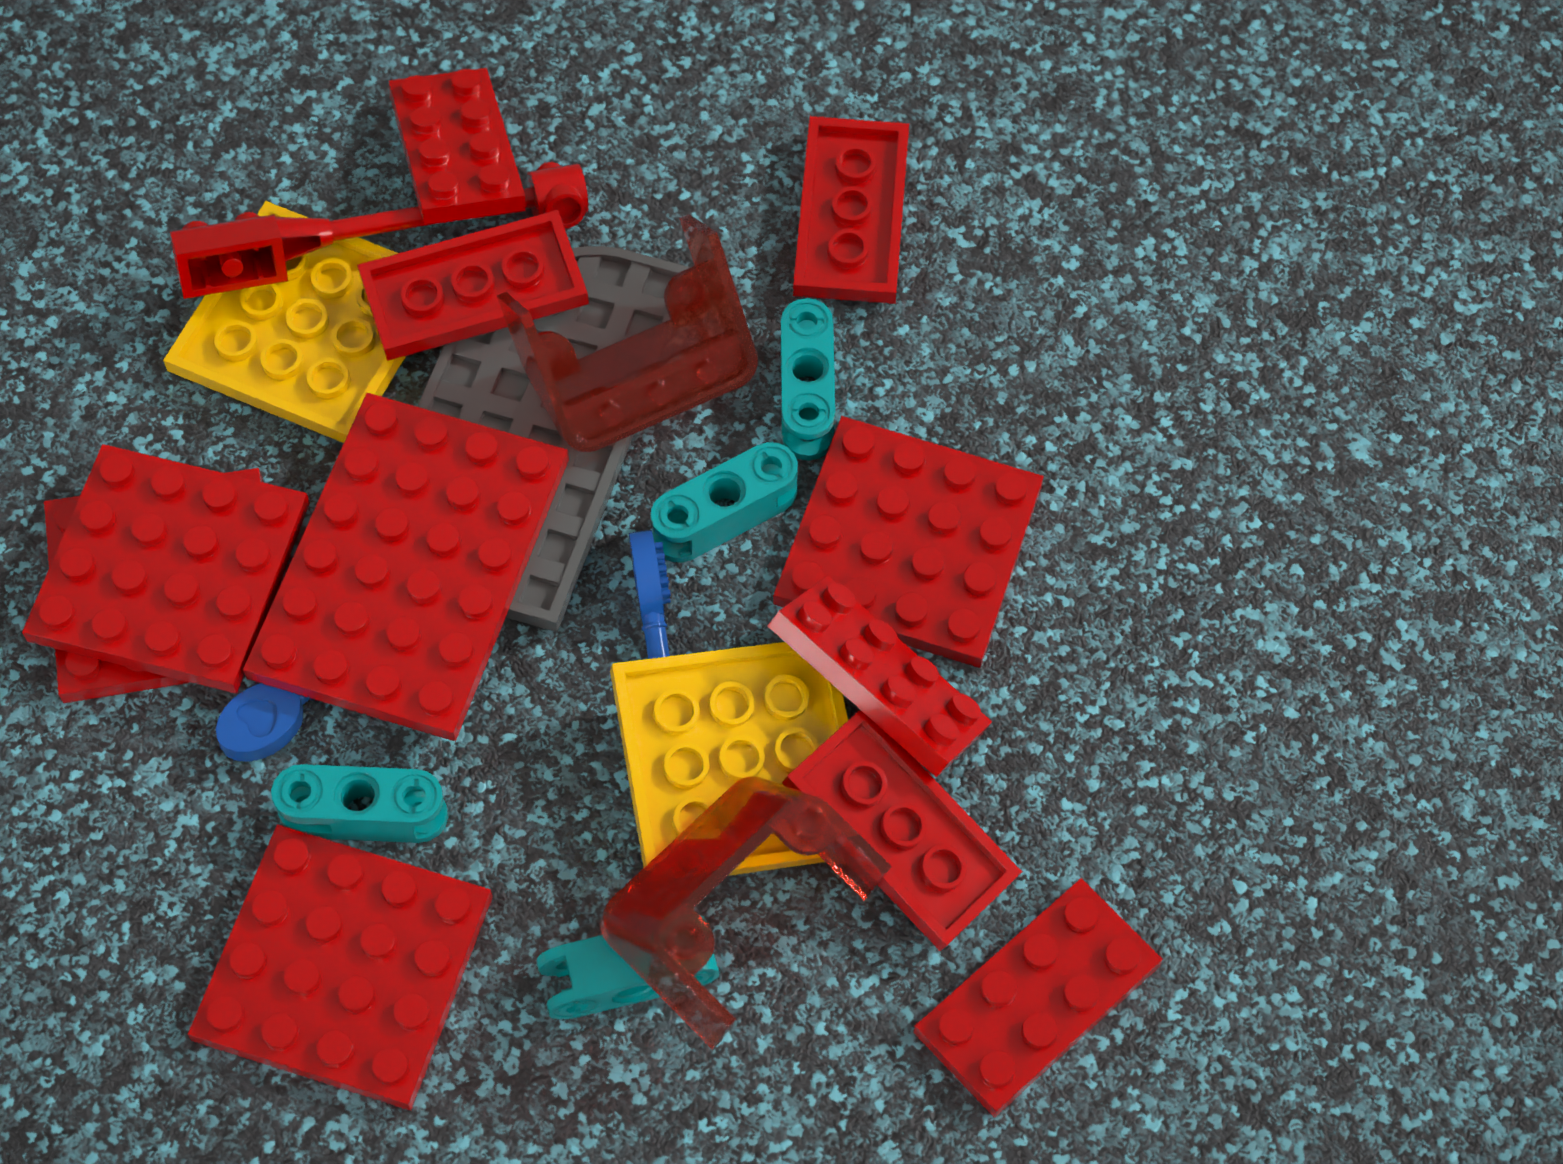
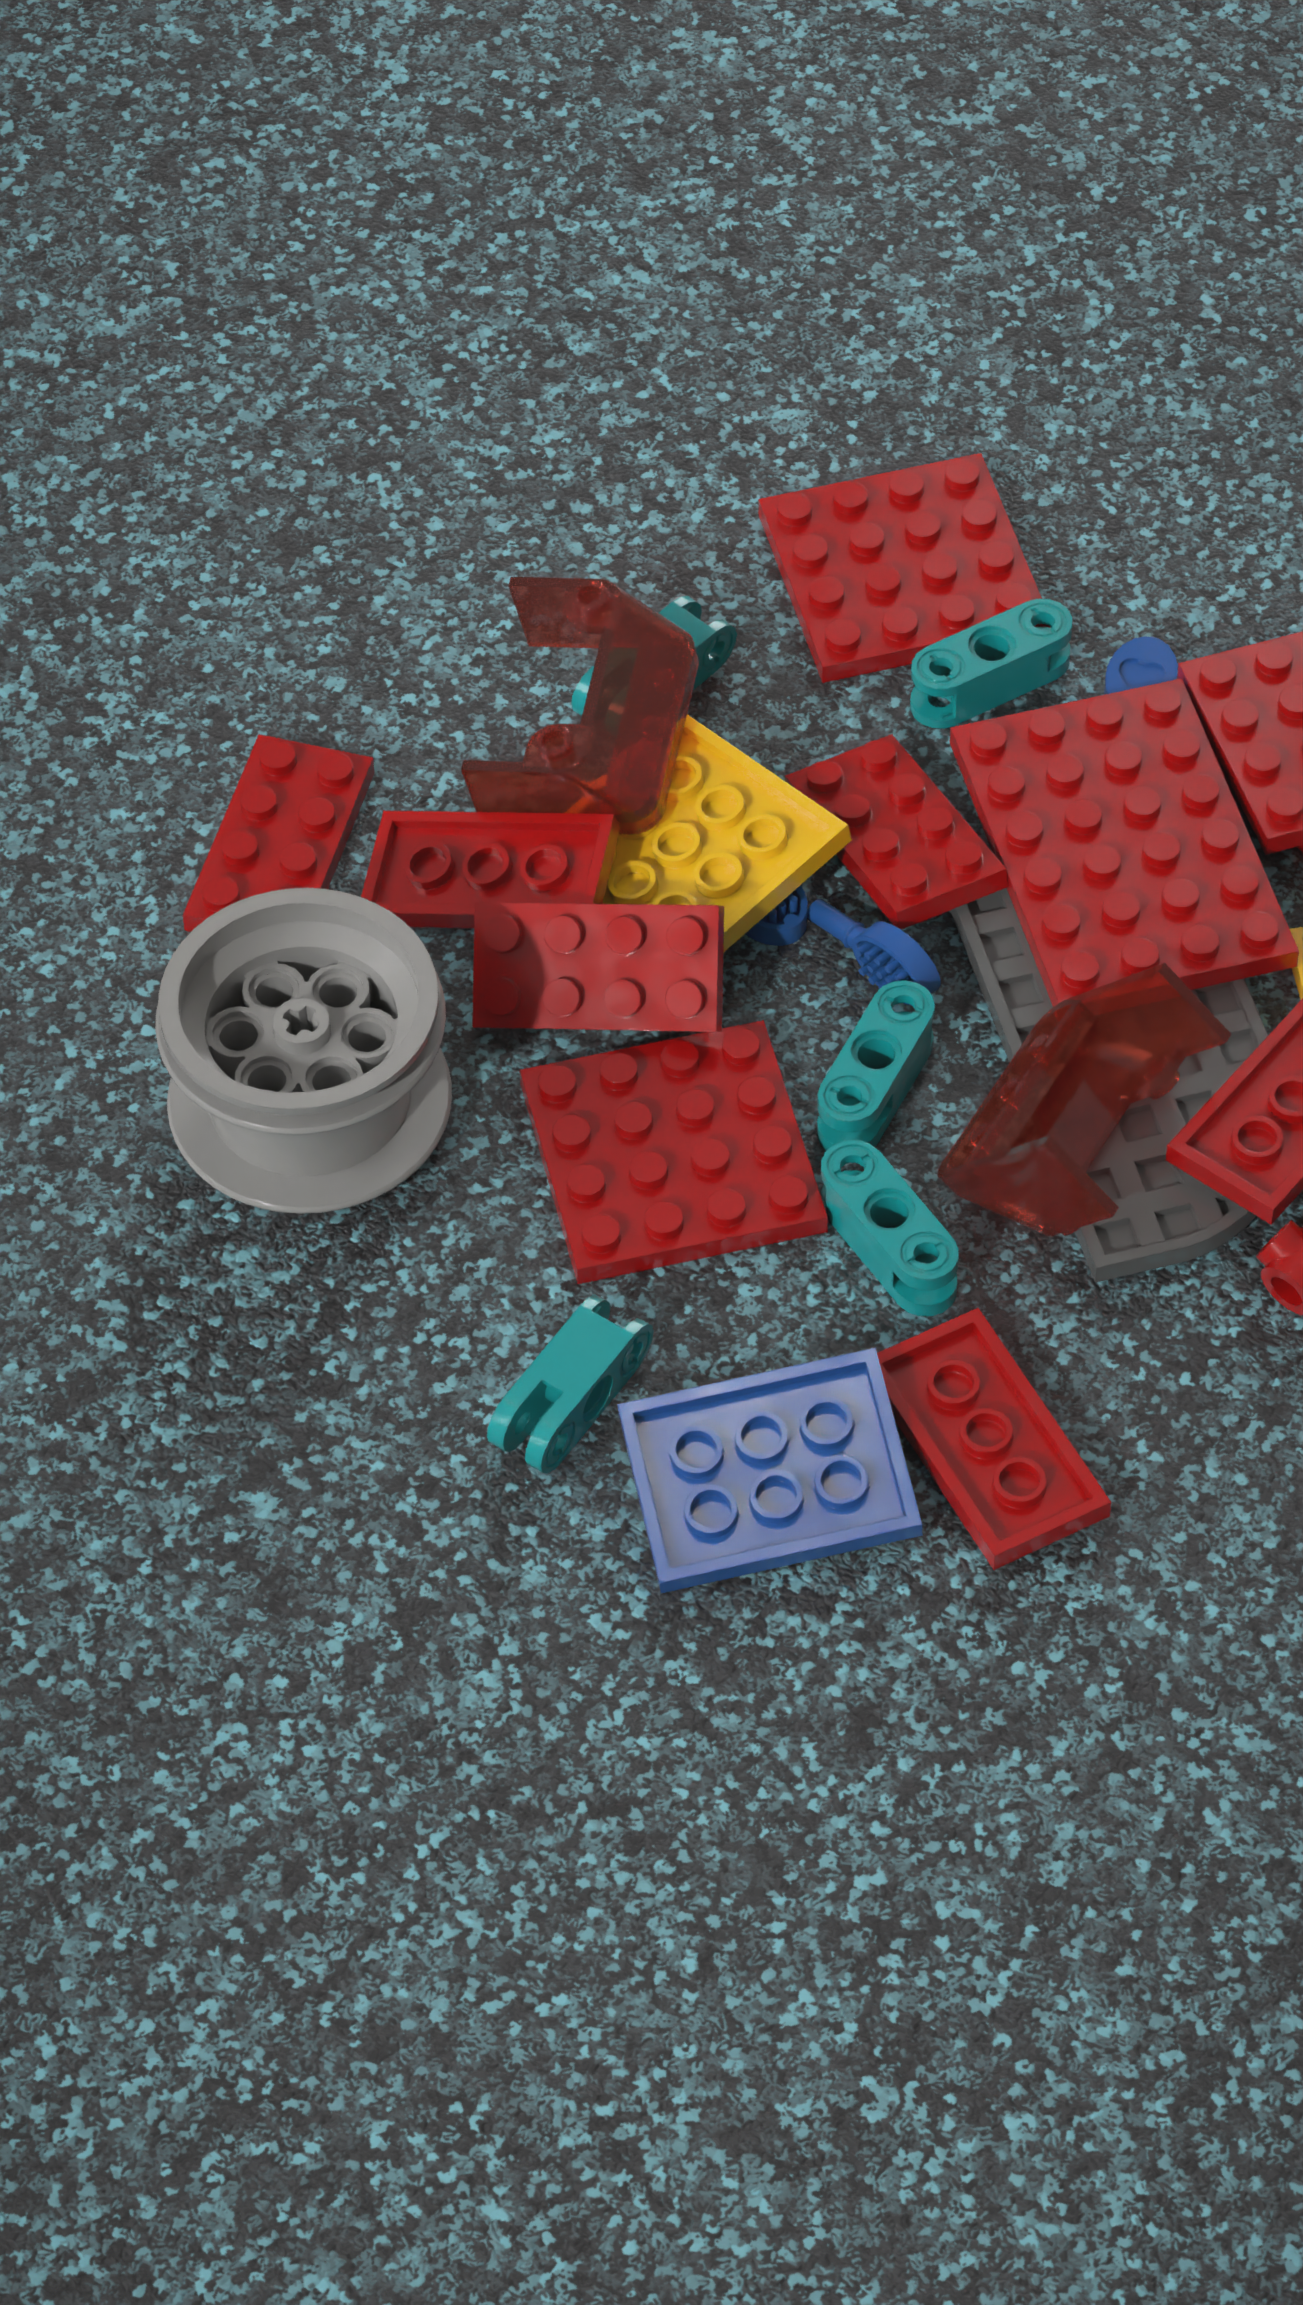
camera: 150 degrees right, 10 degrees down
none -> light grey wheel [155,888,452,1214]
none -> teal piece [487,1294,654,1474]
none -> plate [617,1347,923,1593]
none -> red plate [785,734,1008,930]

